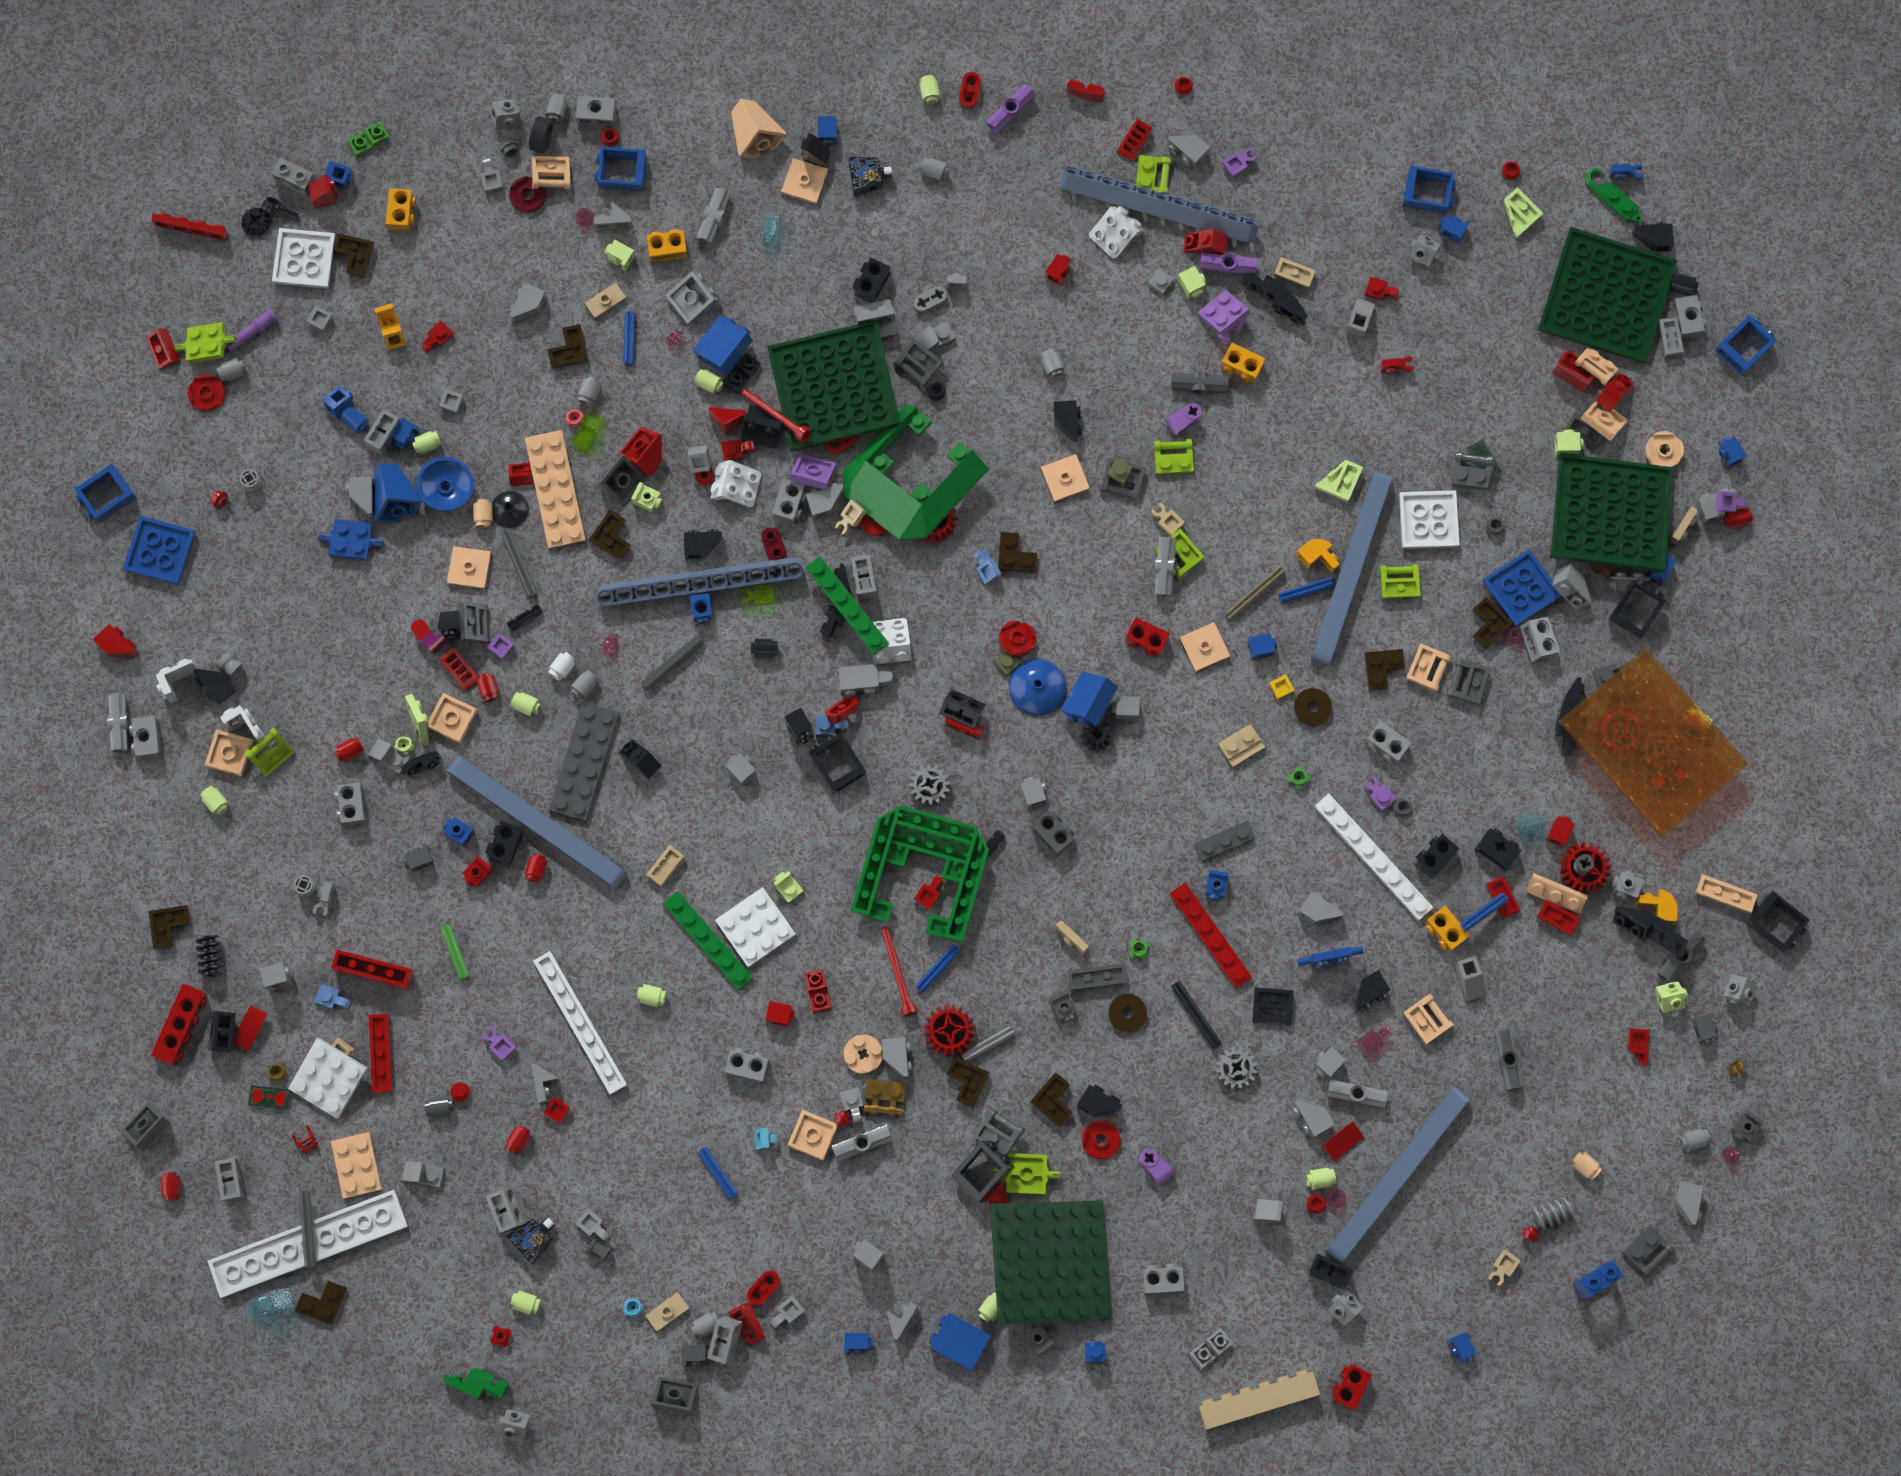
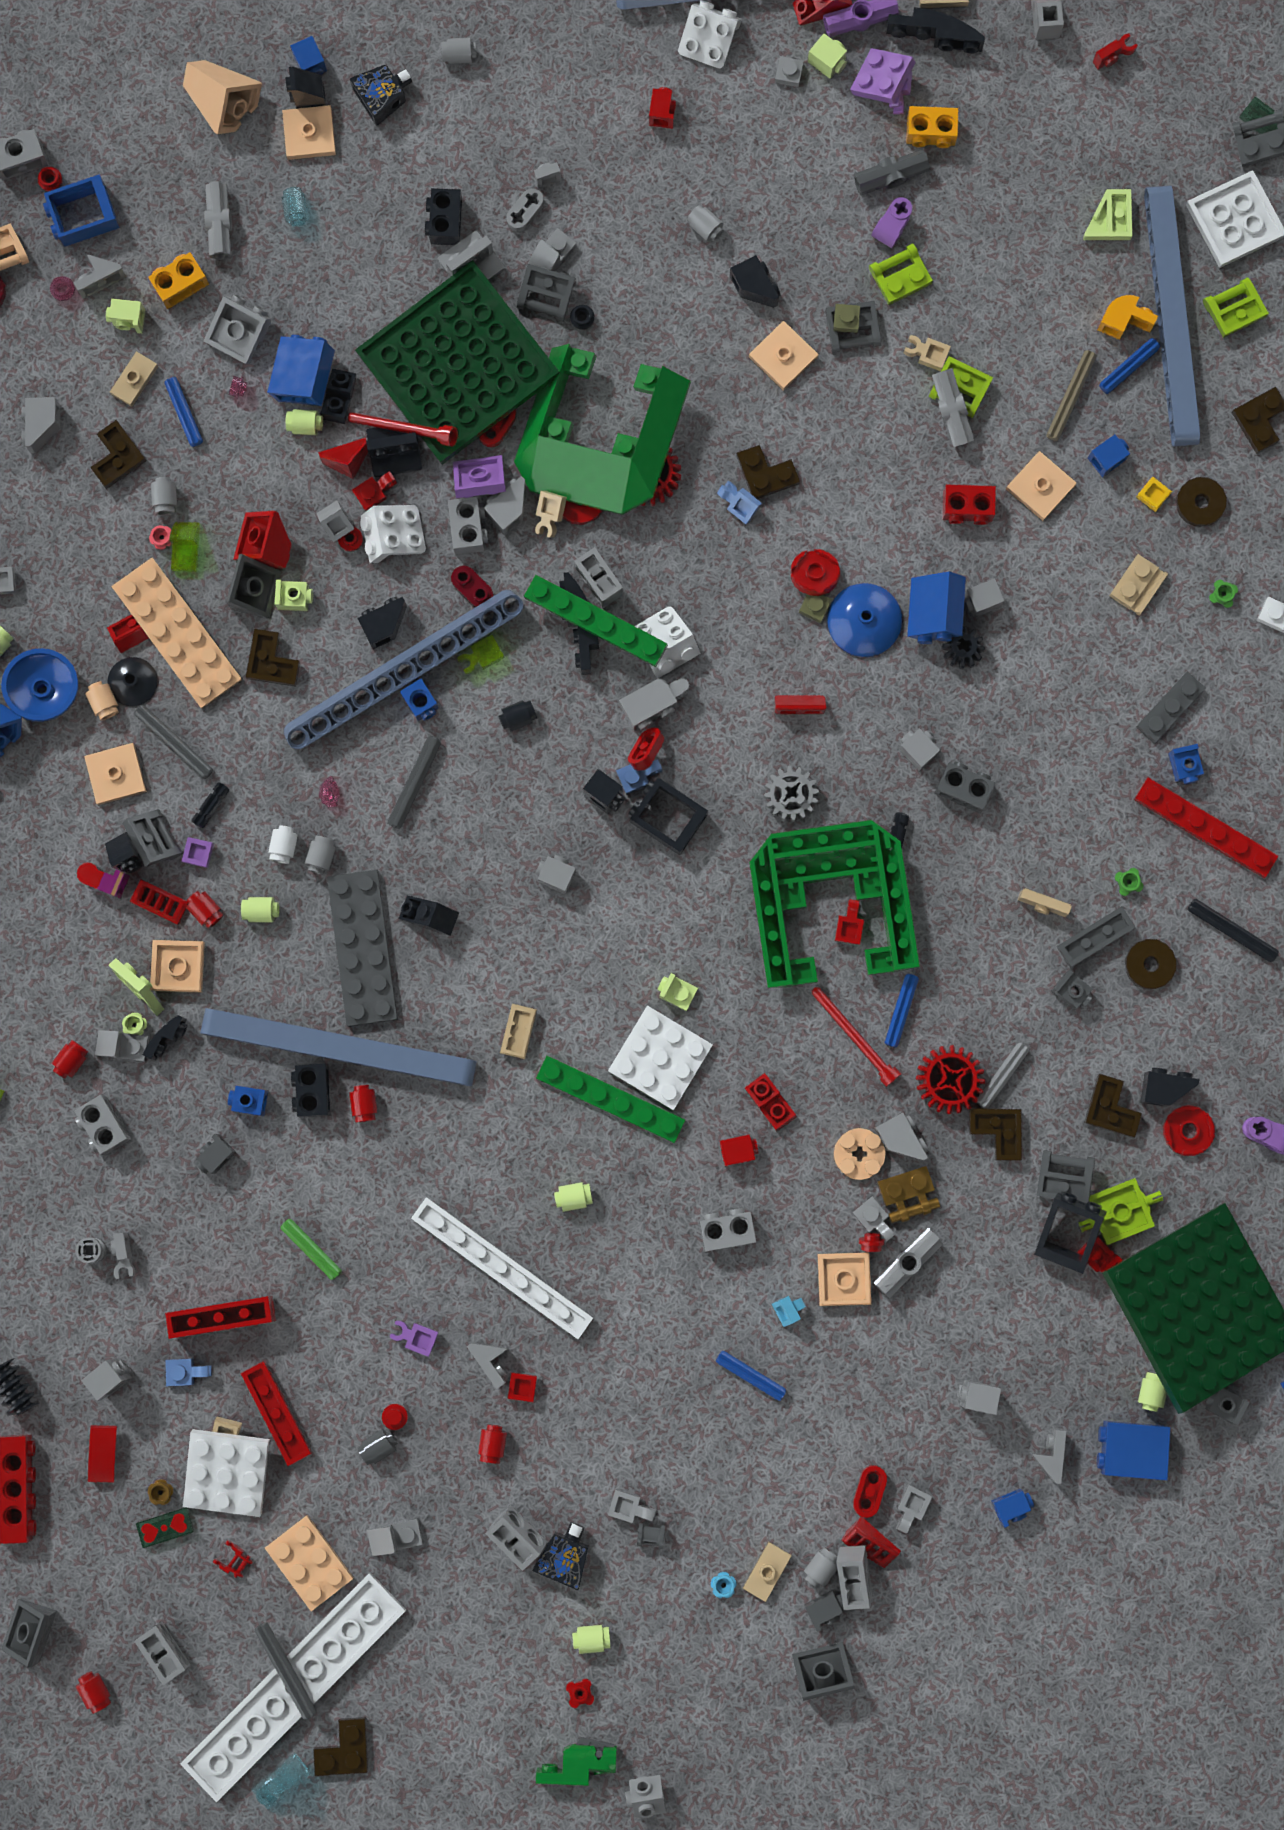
camera: 20 degrees left, 5 degrees up
black brick [208,1011,236,1052] -> none
red brick [462,855,494,888] -> none
black brick [939,689,986,729] -> none

